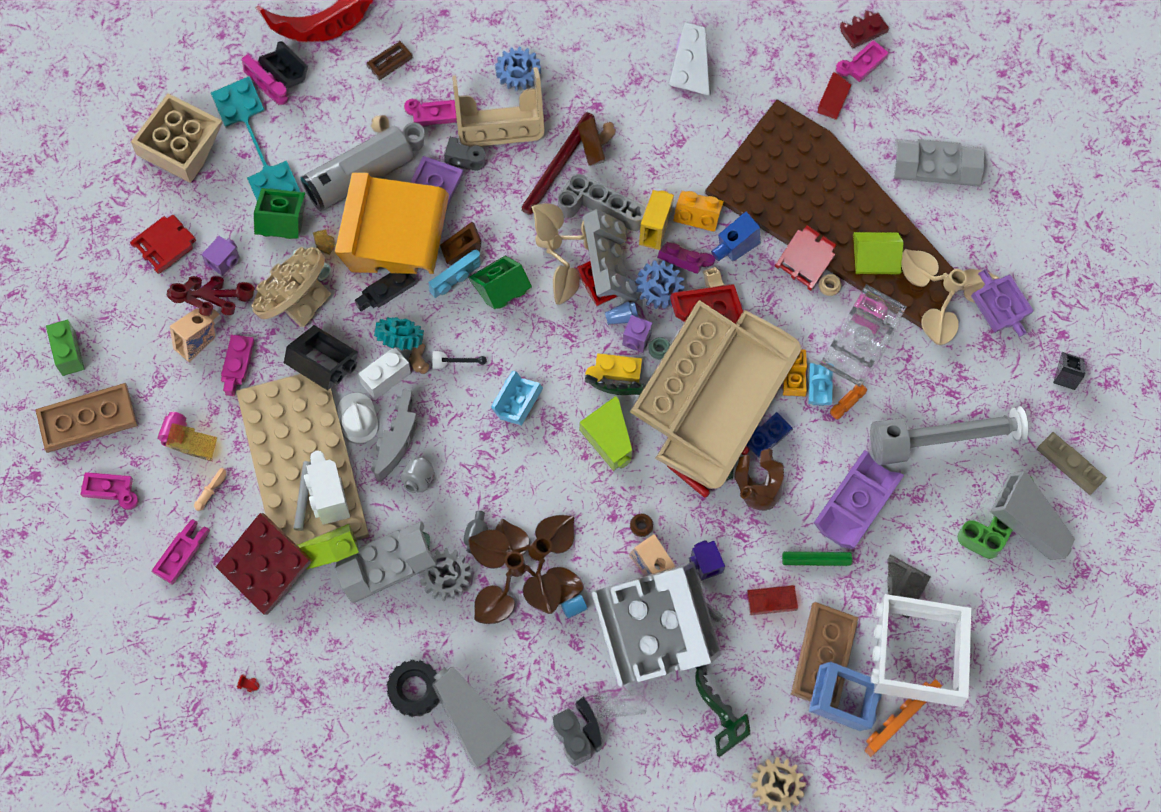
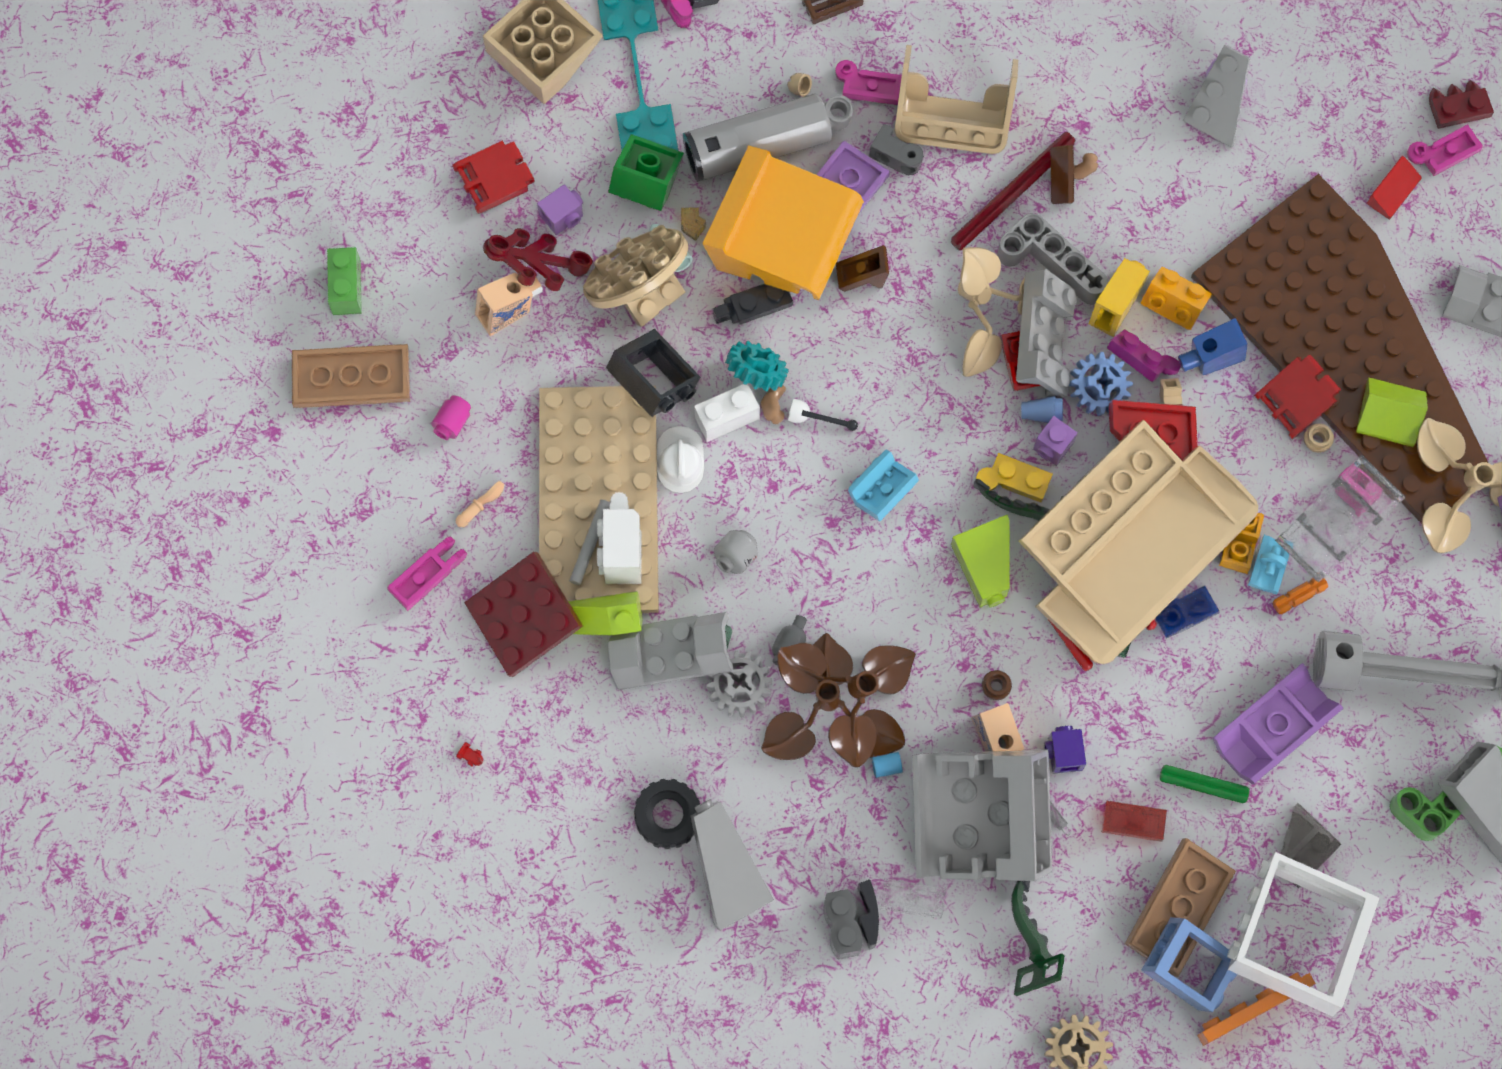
camera: 15 degrees right, 5 degrees up
dark pink hinge [80,472,138,510] -> none
clear yellow slope [166,423,217,461] -> none
dark pink hinge [221,334,255,396] -> none
light grey slope [371,389,418,482] -> none
medium azure hinge [428,250,481,298] -> none
green slope [468,255,532,309] -> none
medium blue gear [495,46,541,91] -> none
sand green plate [648,337,670,360] -> none
reddish brown piece [734,448,784,511] -> none

